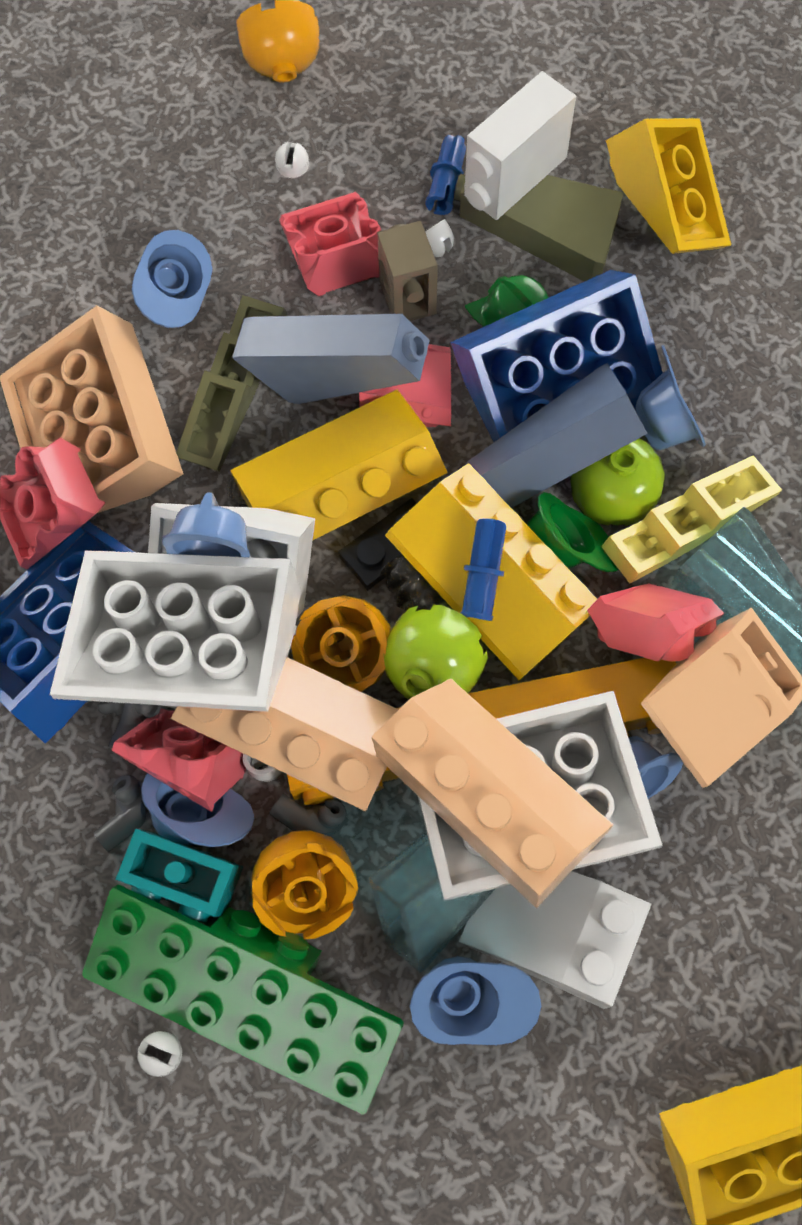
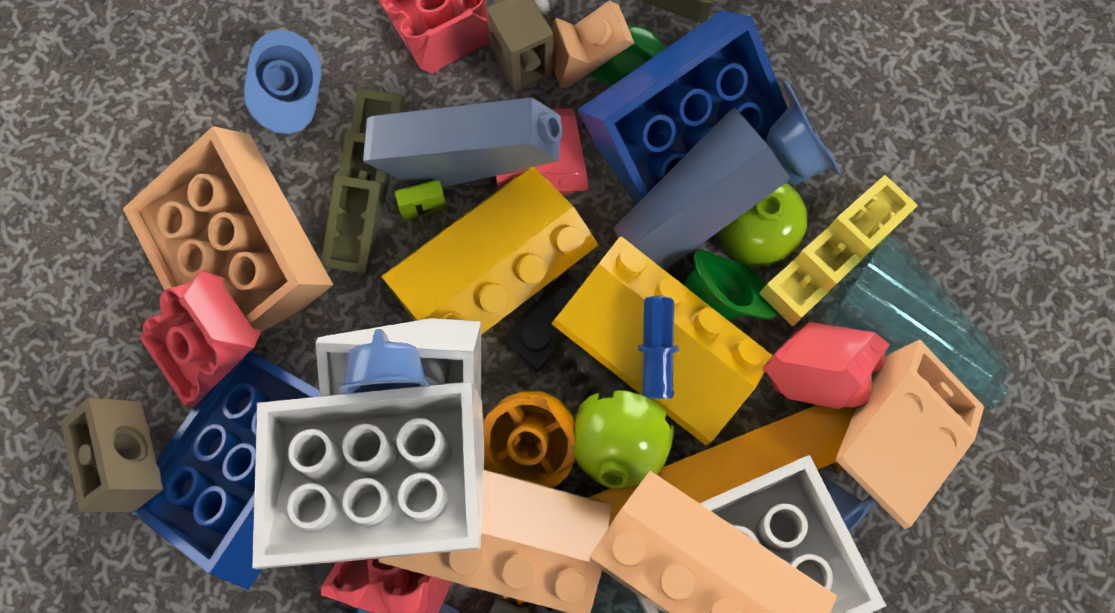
camera: 15 degrees left, 5 degrees up
none -> lime tile [395,180,447,221]
none -> light nougat slope [551,0,634,88]

